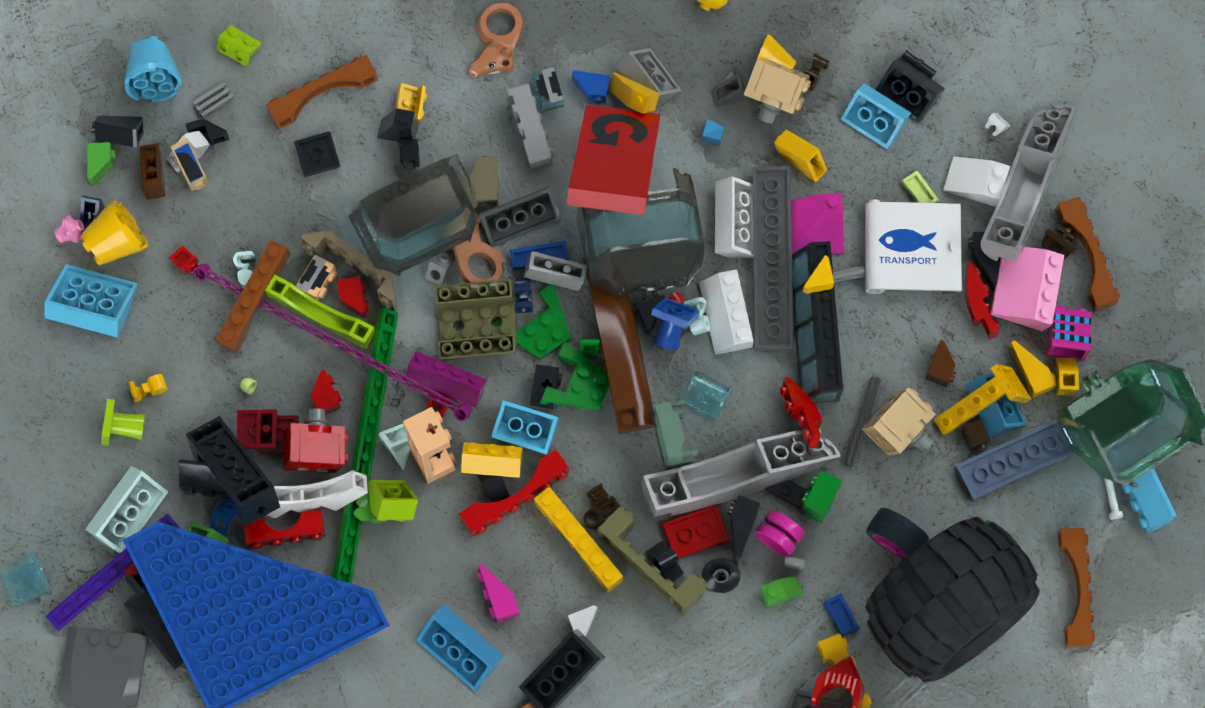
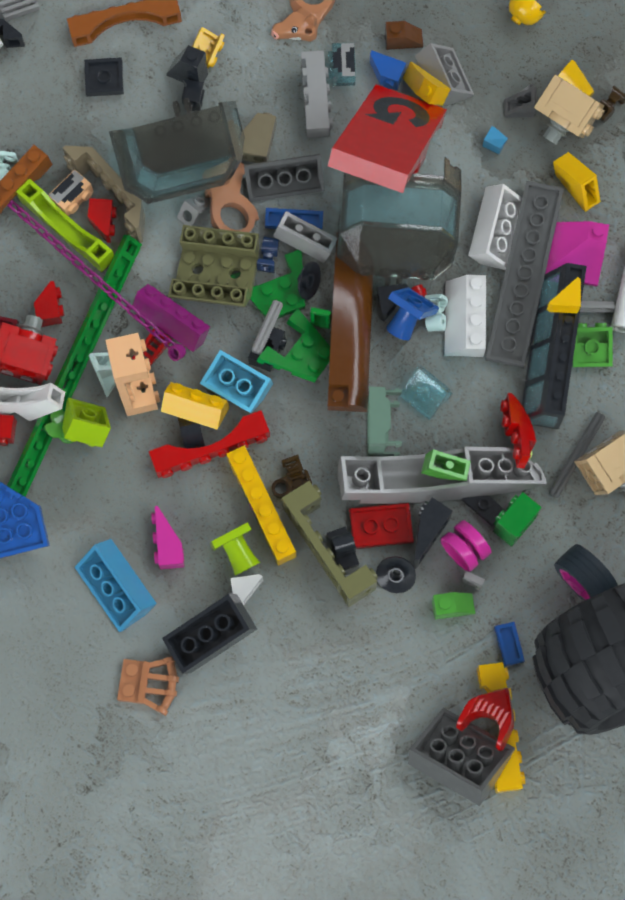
camera: 15 degrees right, 0 degrees up
none -> lime plant [210,522,260,576]
none -> light grey axle [252,300,283,355]
none -> black dish [297,261,321,300]
none -> reddish brown slope [385,21,423,50]
none -> bright green slope [421,449,471,481]
none -> bright green plate [572,323,613,367]

